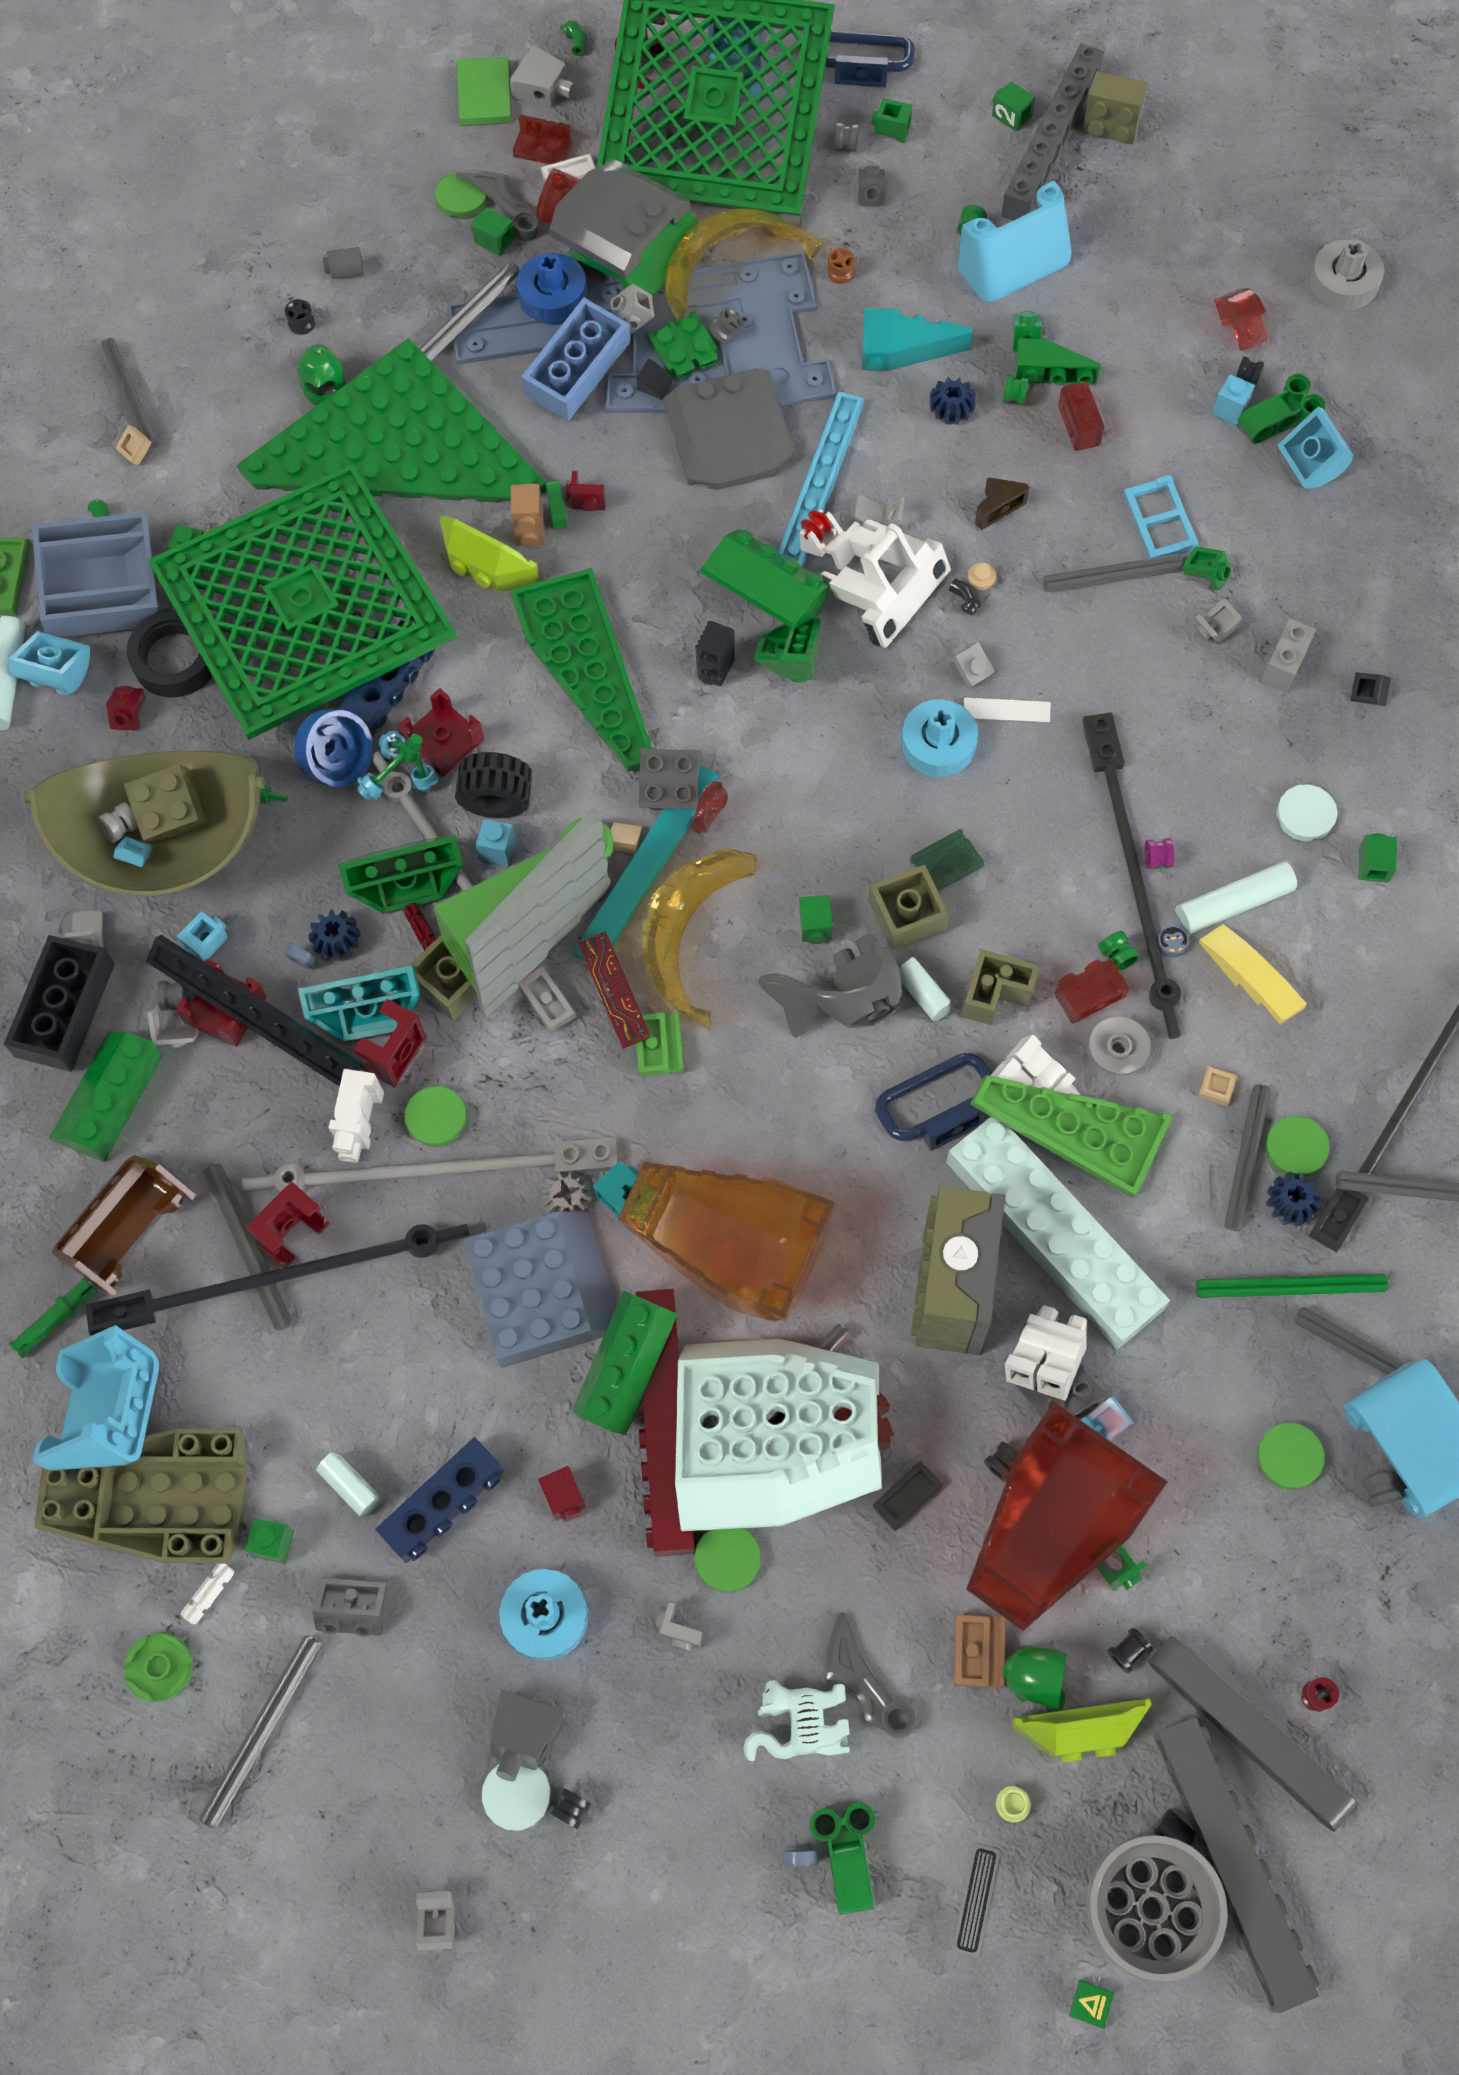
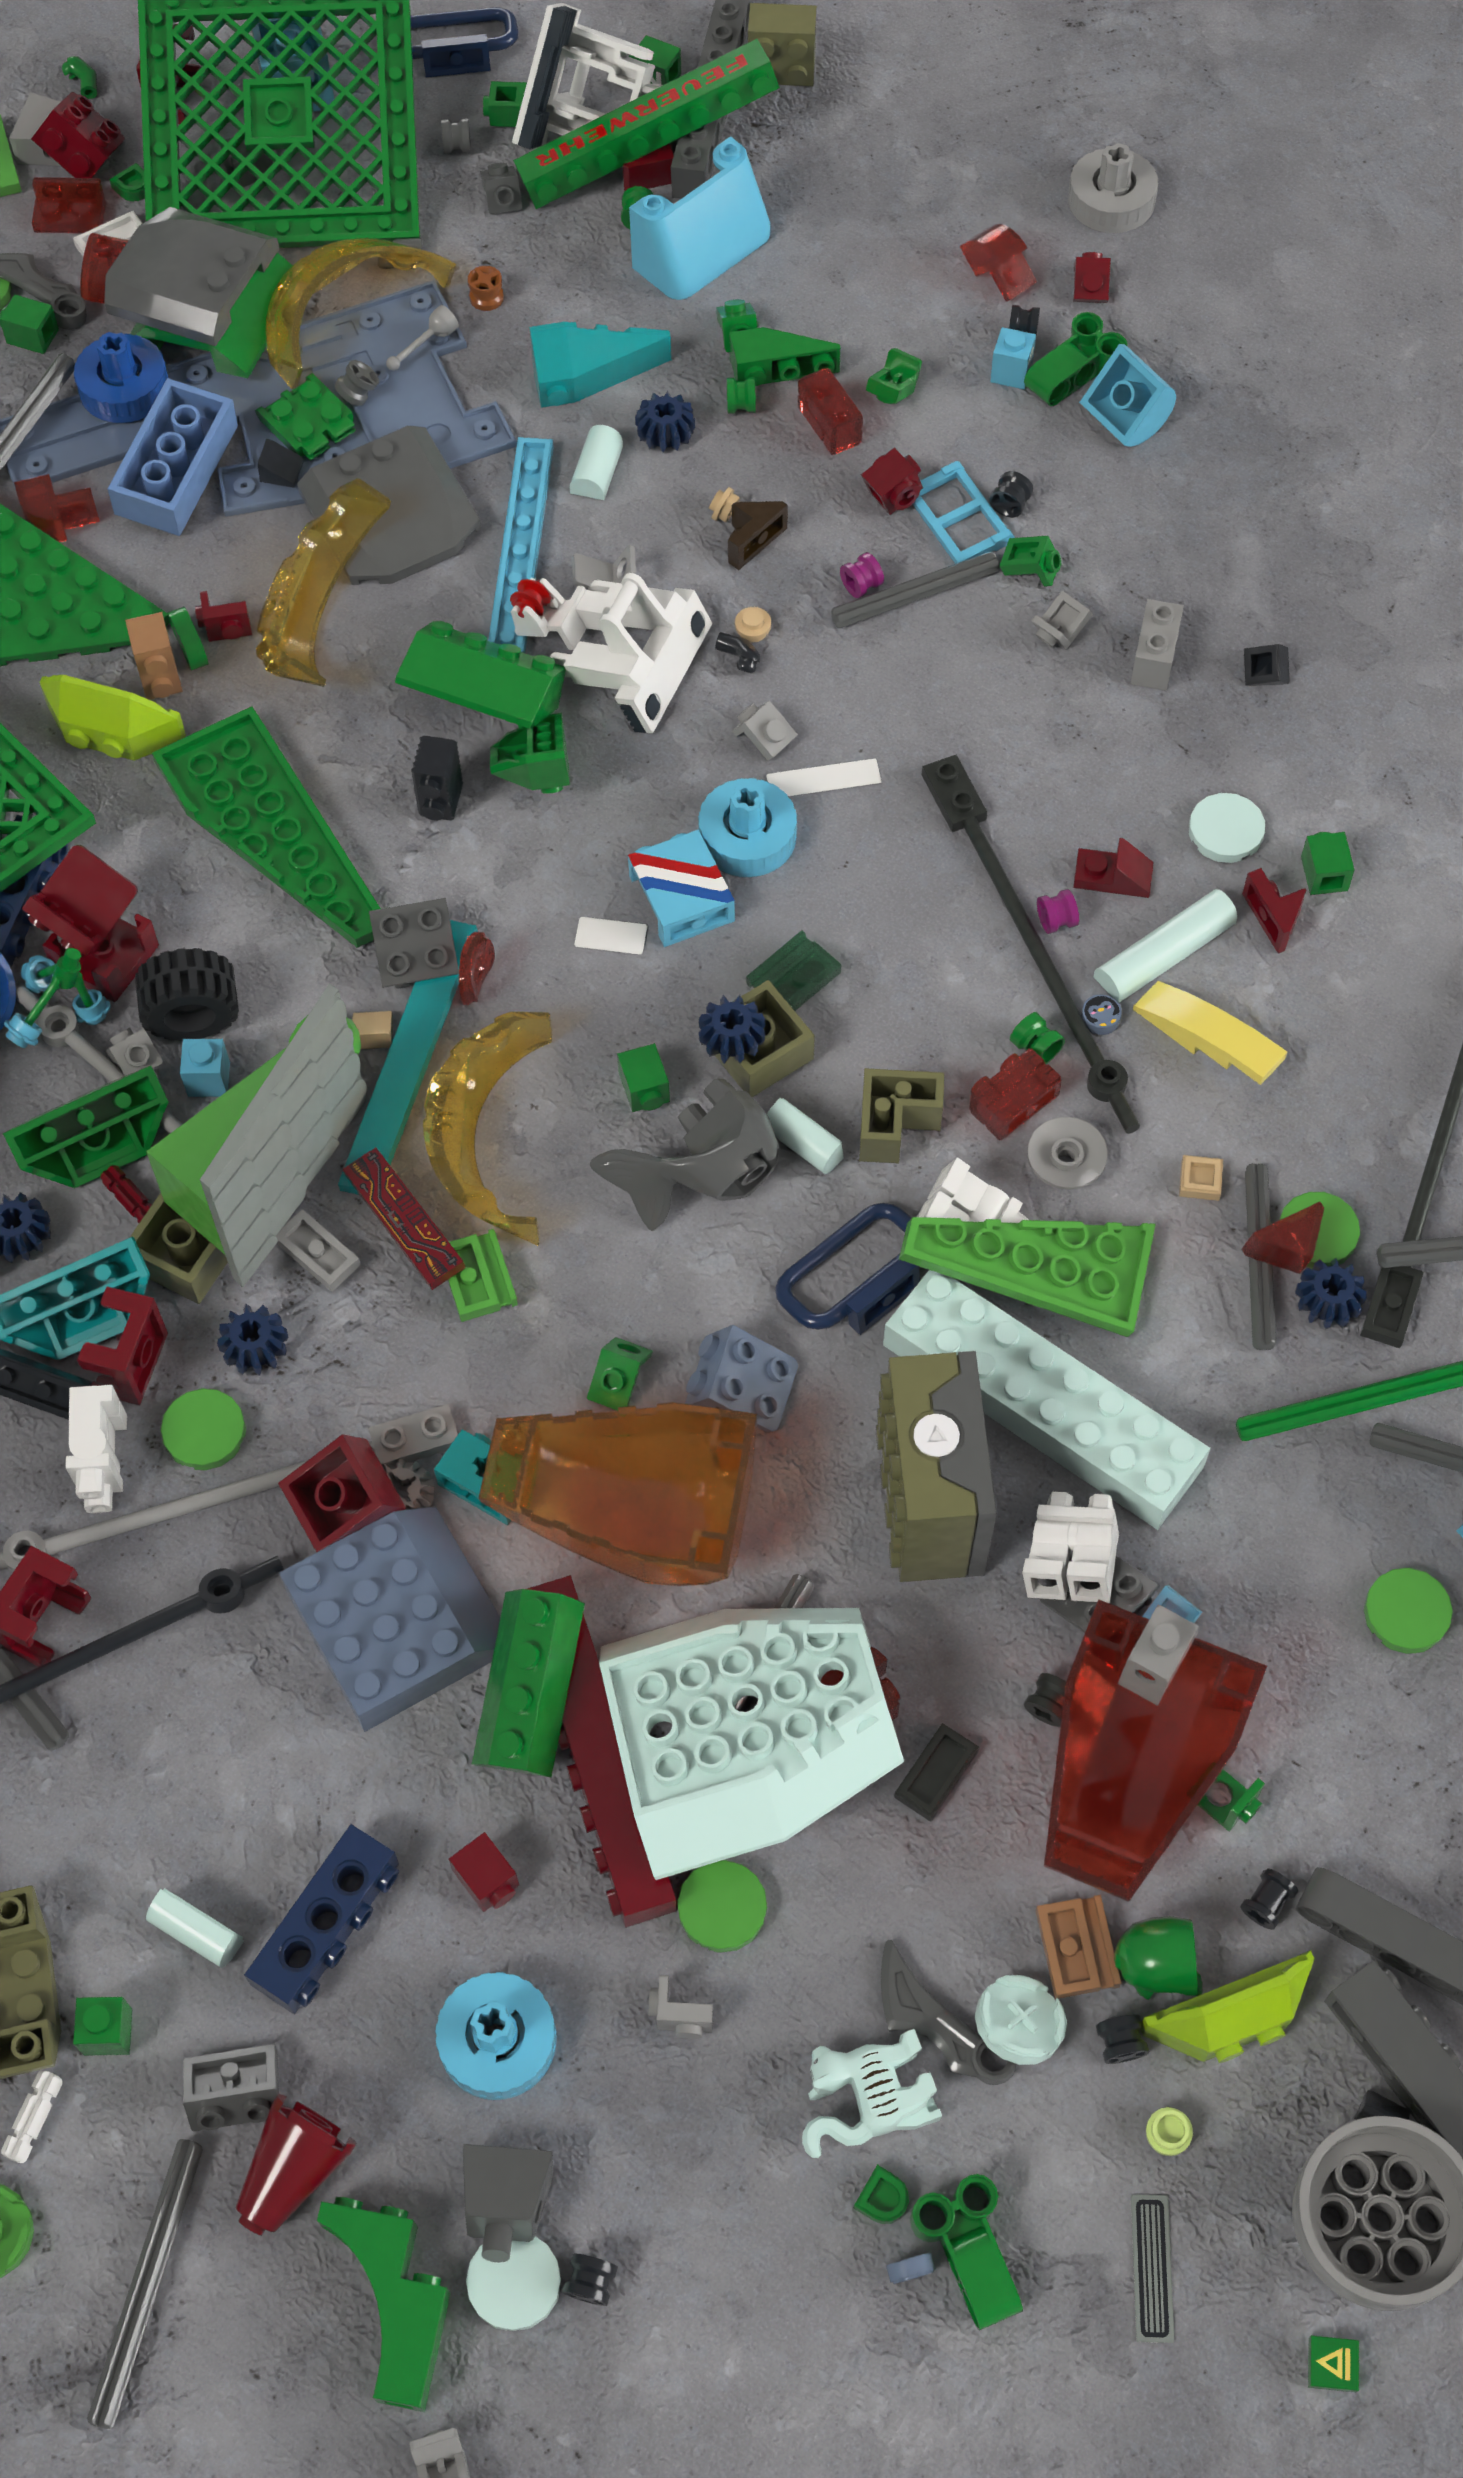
camera: 15 degrees left, 5 degrees down
light grey brick [610,284,654,333] -> none
none -> clear red brick [14,474,100,542]
none -> dark red bracket [22,845,138,956]
none -> dark red bracket [31,92,125,187]
none -> light grey bracket [105,1028,163,1076]
none -> green tile [109,163,145,202]
none -> dark blue gear [217,1304,289,1376]
none -> dark red cone [235,2094,356,2236]
none -> clear yellow windscreen [256,478,392,687]
none -> dark red brick [278,1434,406,1552]
none -> green arch [317,2197,451,2413]
none -> light grey hinge [386,305,459,371]
none -> white container [512,3,663,149]
none -> green brick [513,39,780,209]
none -> light aqua brick [570,425,623,500]
none -> white sticker [574,917,647,954]
none -> green bracket [587,1337,653,1413]
none -> dark red slope [623,144,674,191]
none -> medium azure panel [628,830,735,947]
none -> sand blue bracket [684,1325,798,1433]
none -> dark blue gear [699,995,765,1064]
none -> tan plate [709,487,740,523]
none -> magenta wheel [840,552,884,598]
none -> green tile [853,2164,909,2224]
none -> dark red brick [861,447,923,515]
none -> green bracket [866,348,922,404]
none -> light aqua tile [975,1975,1067,2065]
none -> black wheel [989,471,1034,518]
none -> dark red bracket [1073,252,1111,303]
none -> dark red slope [1073,838,1154,898]
none -> black wheel [1096,2014,1149,2064]
none -> light grey torso [1118,1604,1199,1706]
none -> clear red slope [1241,1202,1324,1274]
none -> dark red slope [1242,868,1307,954]

